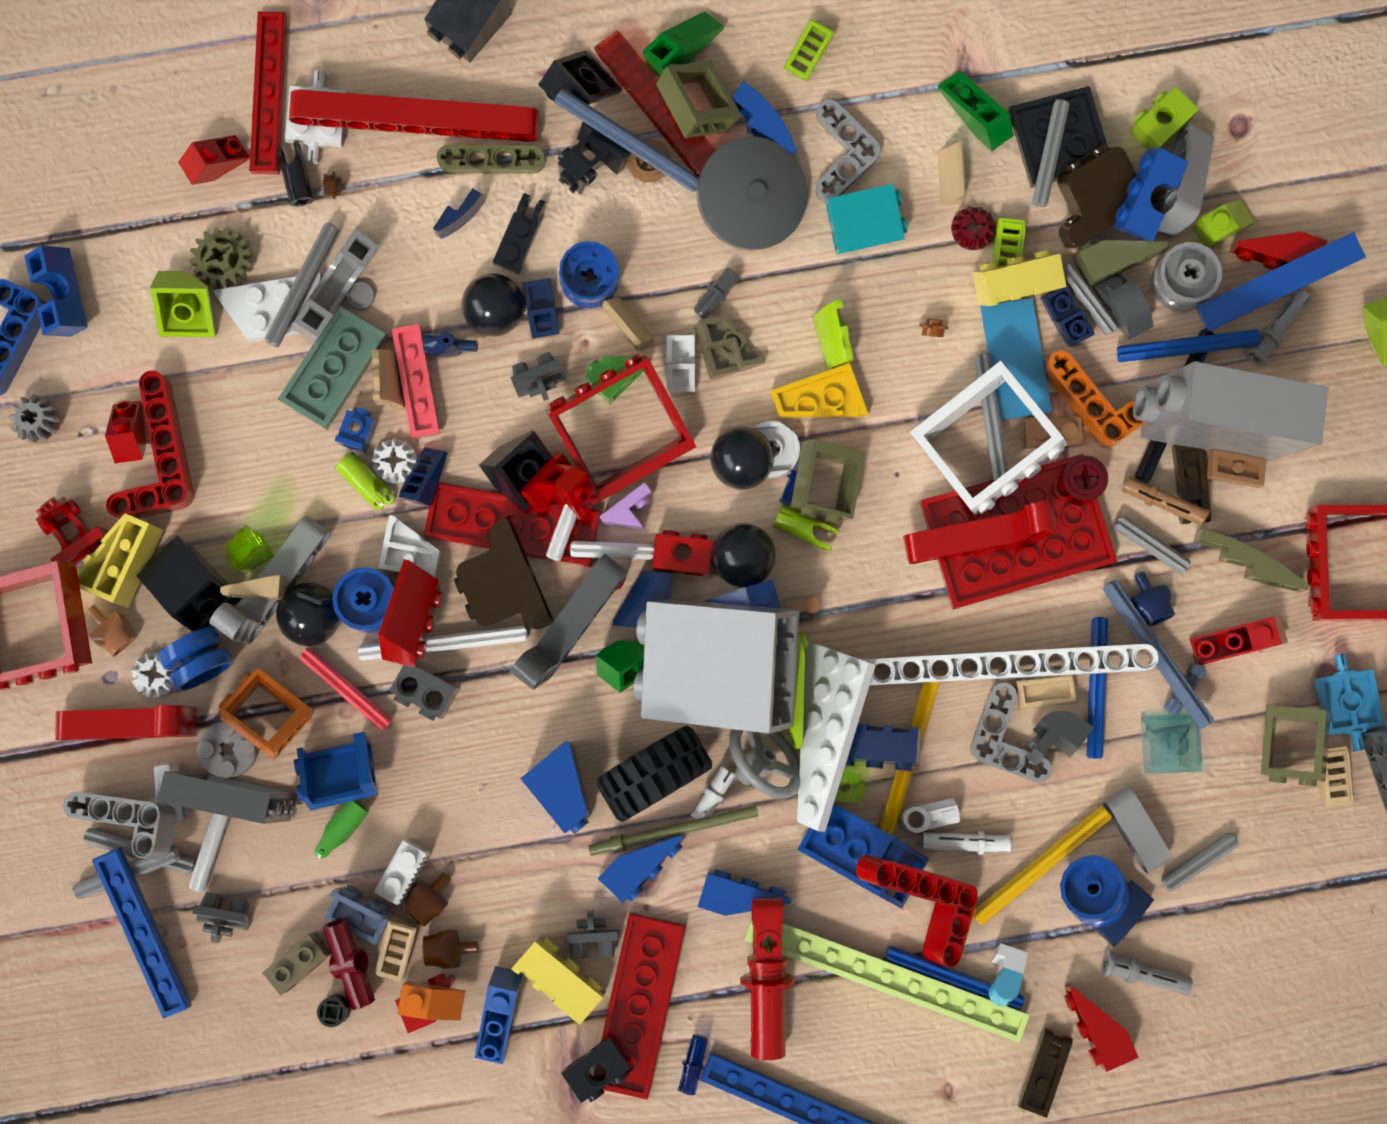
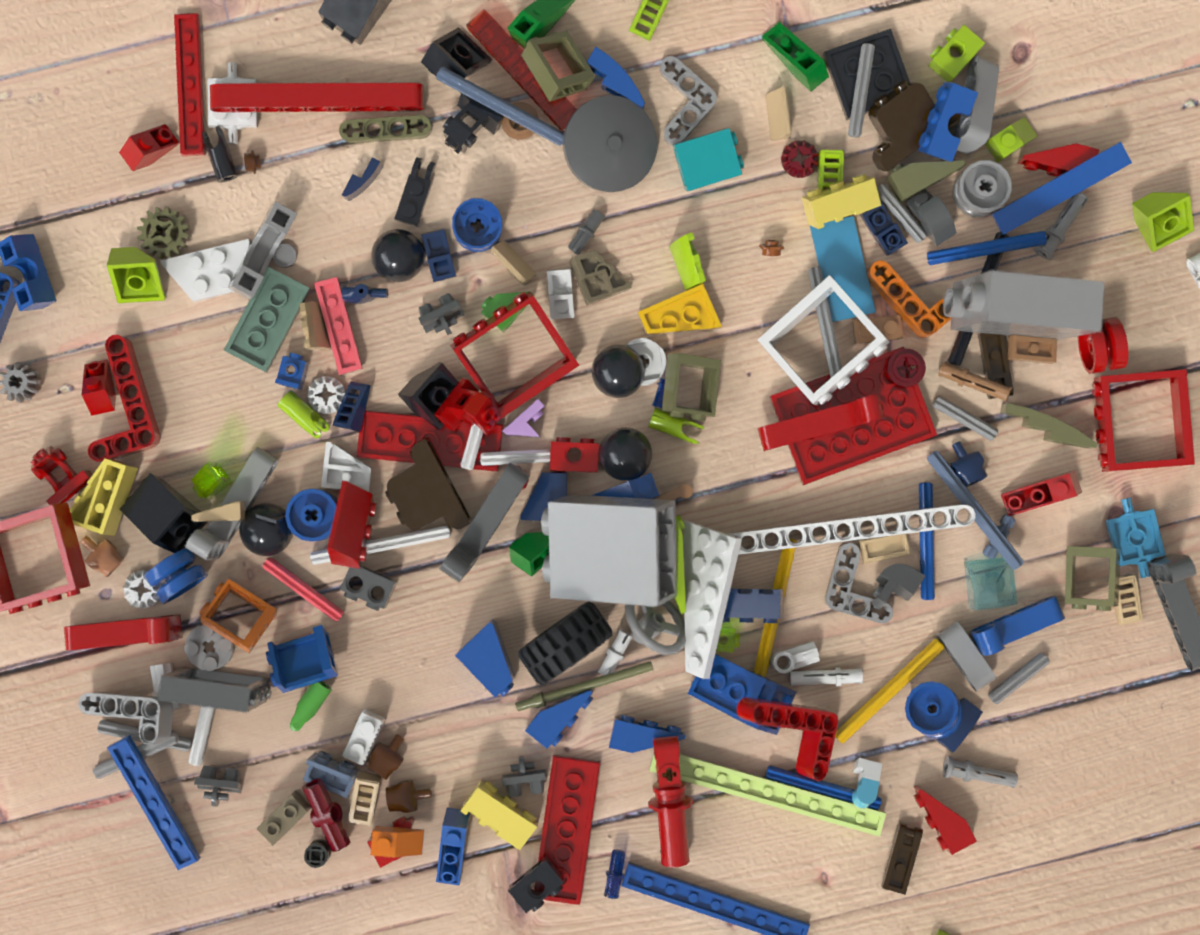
camera: 10 degrees left, 5 degrees up
light grey axle [265,222,338,348] -> none
none -> blue beam [970,596,1065,656]
none -> red wheel [1077,317,1129,374]

